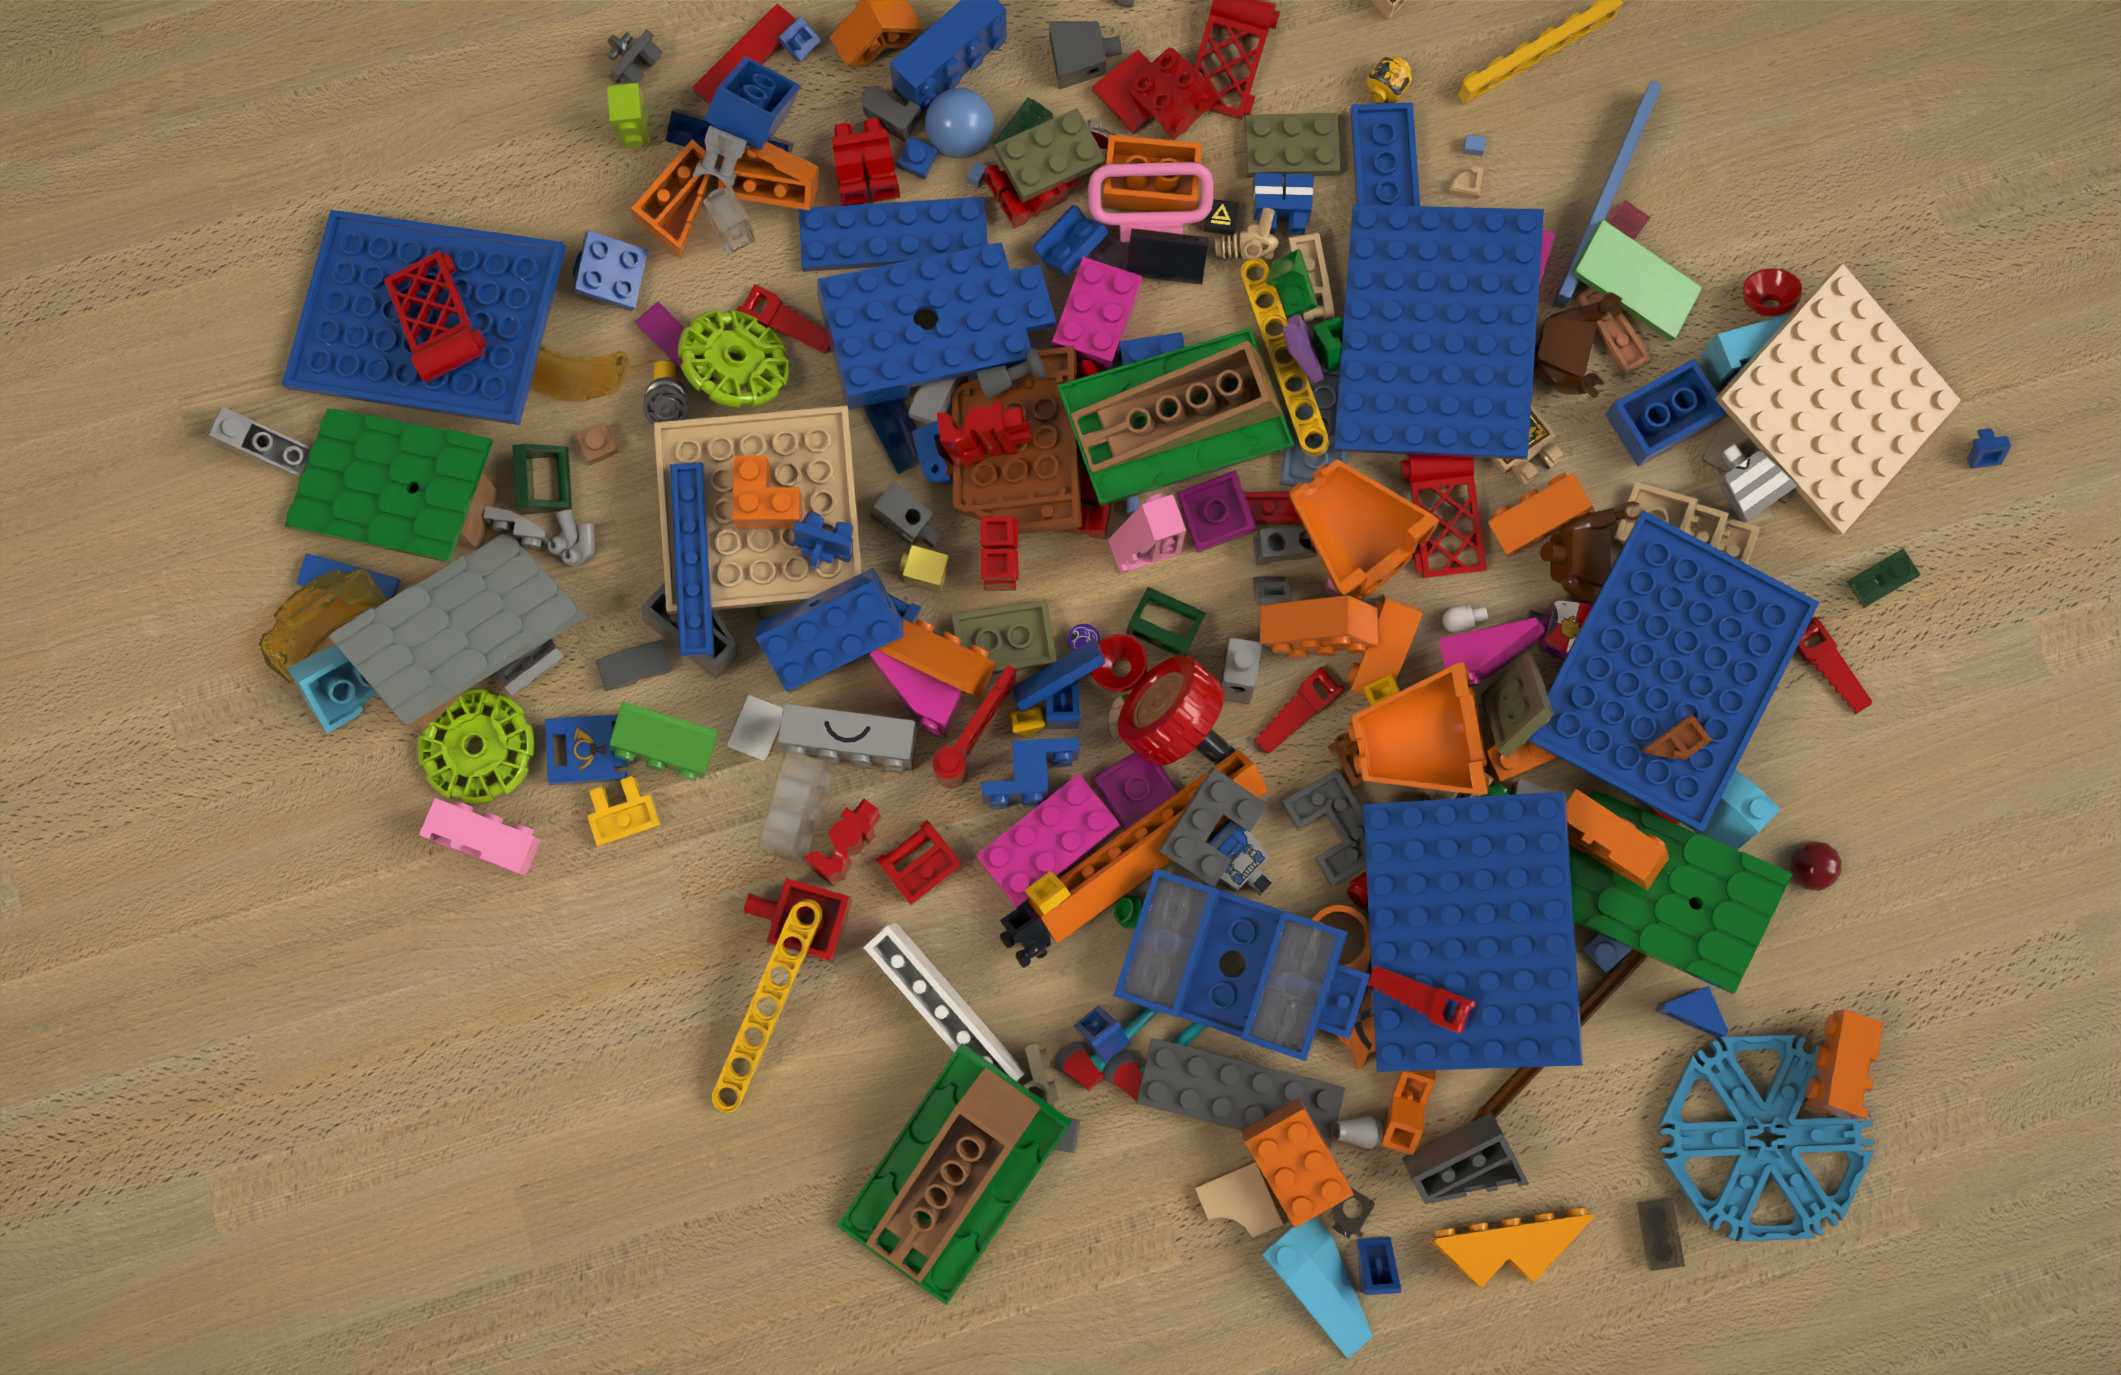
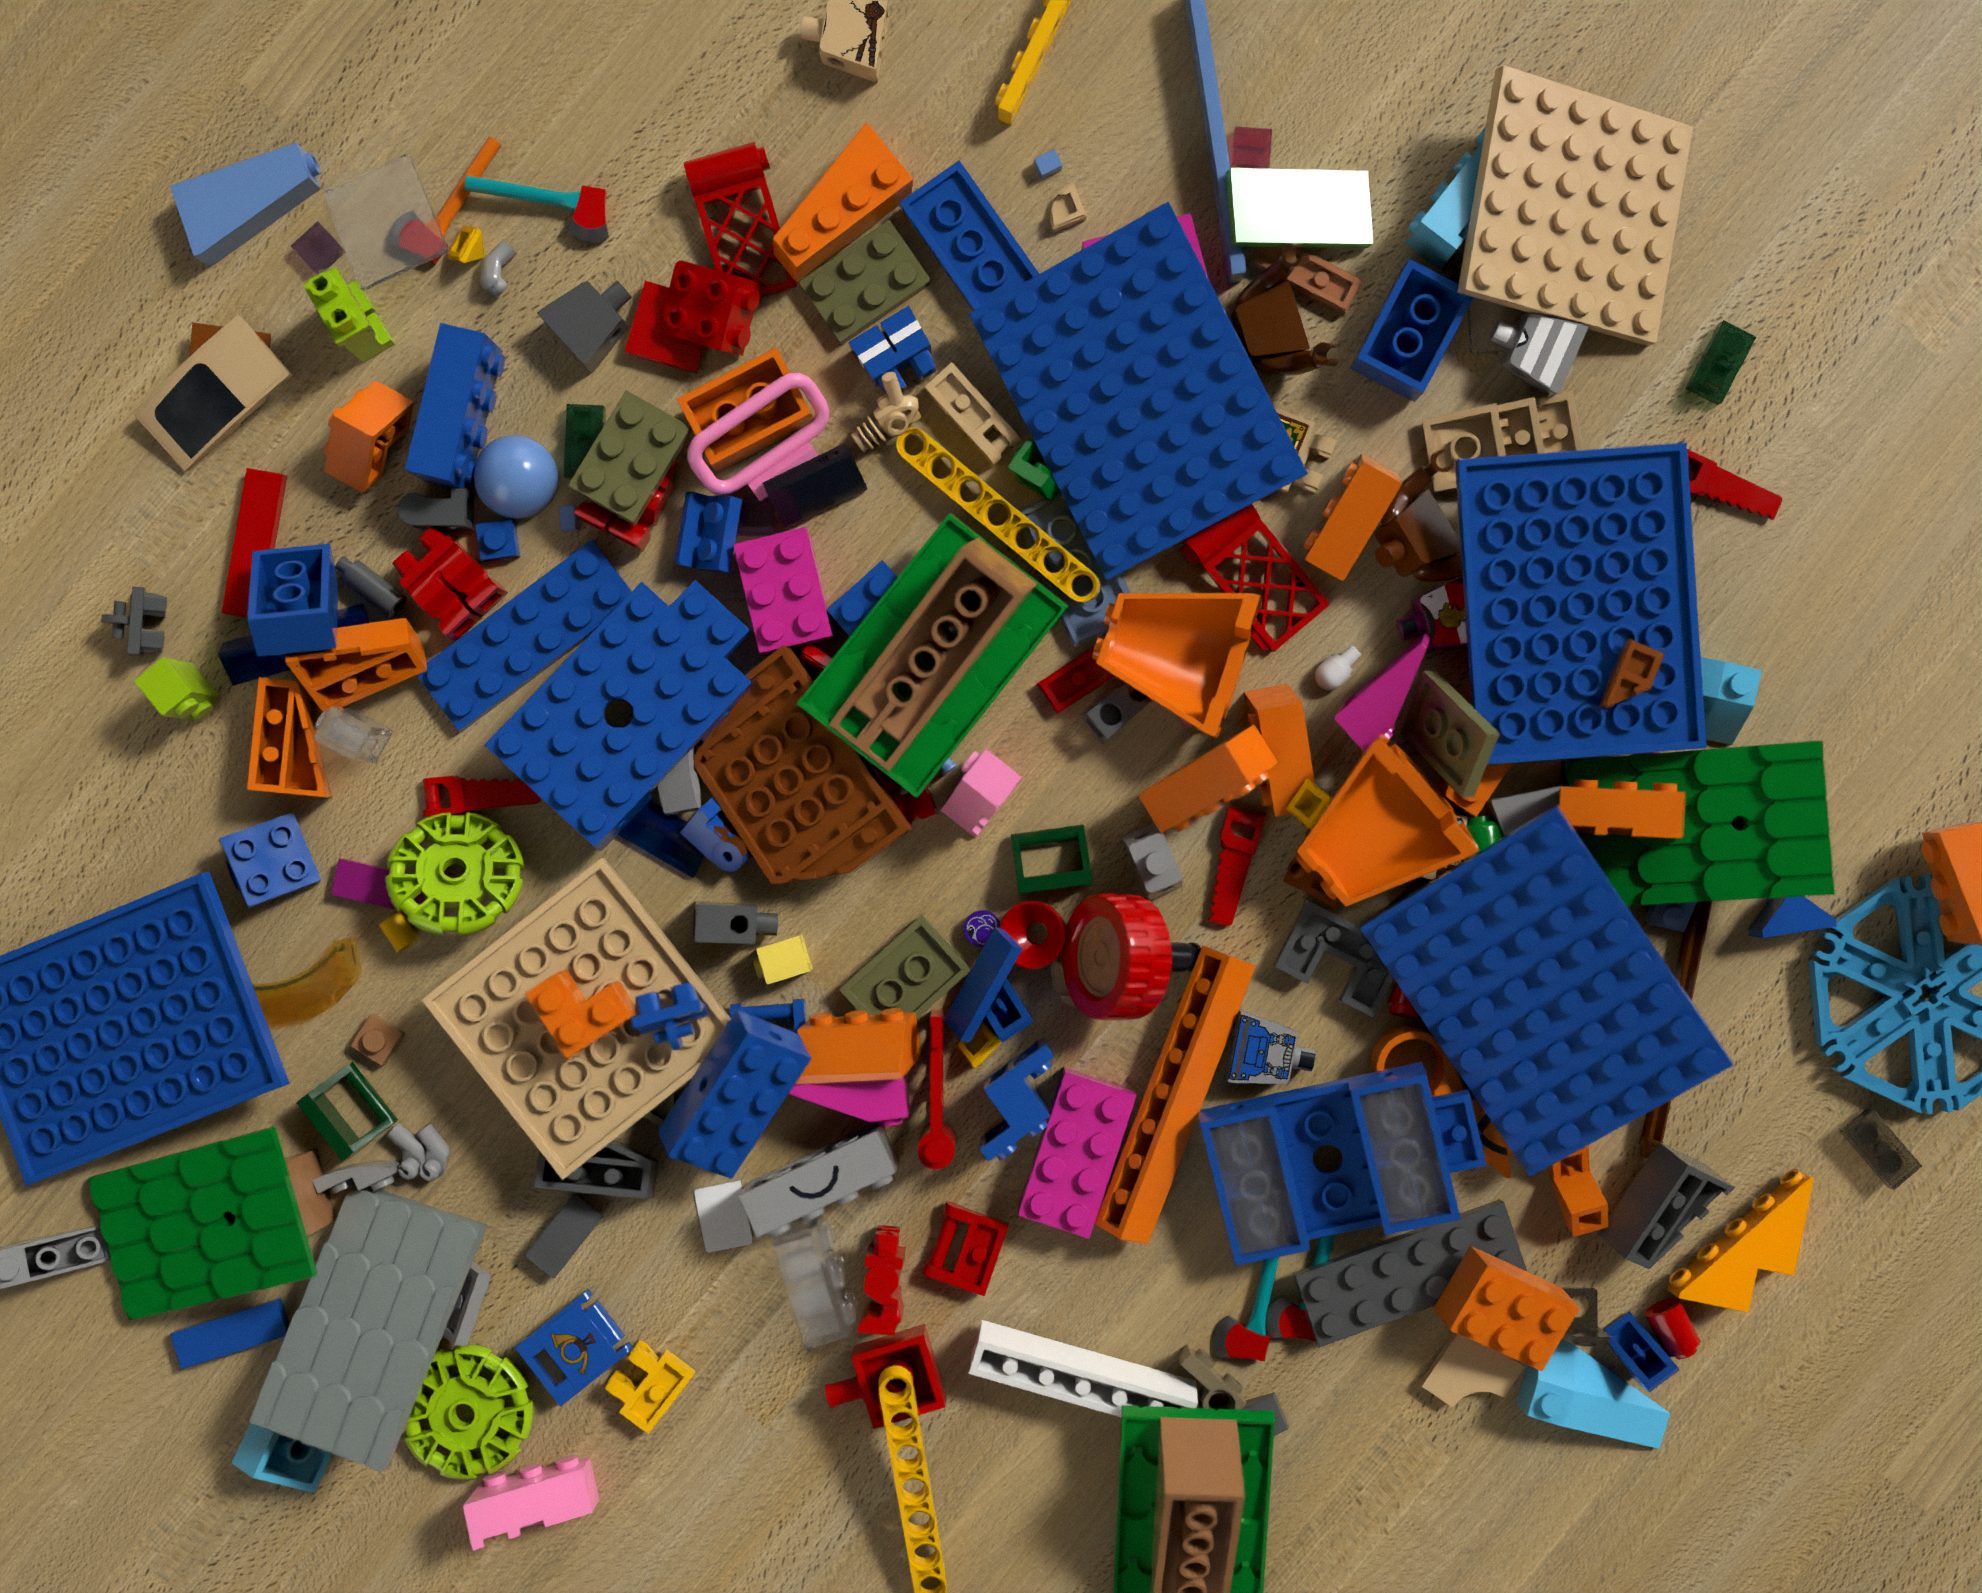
camera: 25 degrees left, 10 degrees up
clear yellow windscreen [259,568,389,683] -> none
red piece [384,250,487,383] -> none
bright green slope [610,701,718,781] -> none
flat silver wheel [643,377,689,425] -> none
blue tile [670,462,714,658] -> none
light grey piece [693,126,747,191] -> none
blue tile [777,16,821,62] -> none
red hips [936,401,1032,468] -> none
dark grey piece [976,347,1047,401] -> none
red hips [980,516,1019,591] -> none
black piece [1000,901,1051,968] -> none
yellow plate [1024,871,1071,915] -> none
blue slope [1074,1005,1130,1064] -> none
tile [1087,120,1116,149] -> none
magenta tile [1092,752,1178,831] -> none
green plate [1114,896,1143,929] -> none
dark grey plate [1158,767,1268,887] -> none
magenta tile [1176,470,1258,553] -> none
black tile [1204,199,1239,235] -> none
dark grey slope [1253,577,1292,604] -> none
green slope [1266,249,1318,318] -> none
medium lavender tile [1283,314,1324,383] -> none
light grey cone [1331,1115,1383,1149] -> none
yellow head [1366,56,1412,103] -> none
red piece [1367,966,1477,1034] -> none
red piece [1743,268,1802,317] -> none
dark red hair [1790,841,1842,891] -> none
blue tile [1967,428,2011,469] -> none
none -> dark grey cylinder [335,556,407,618]
none -> orange wedge [773,121,914,282]
none -> red brick [1645,1298,1701,1360]

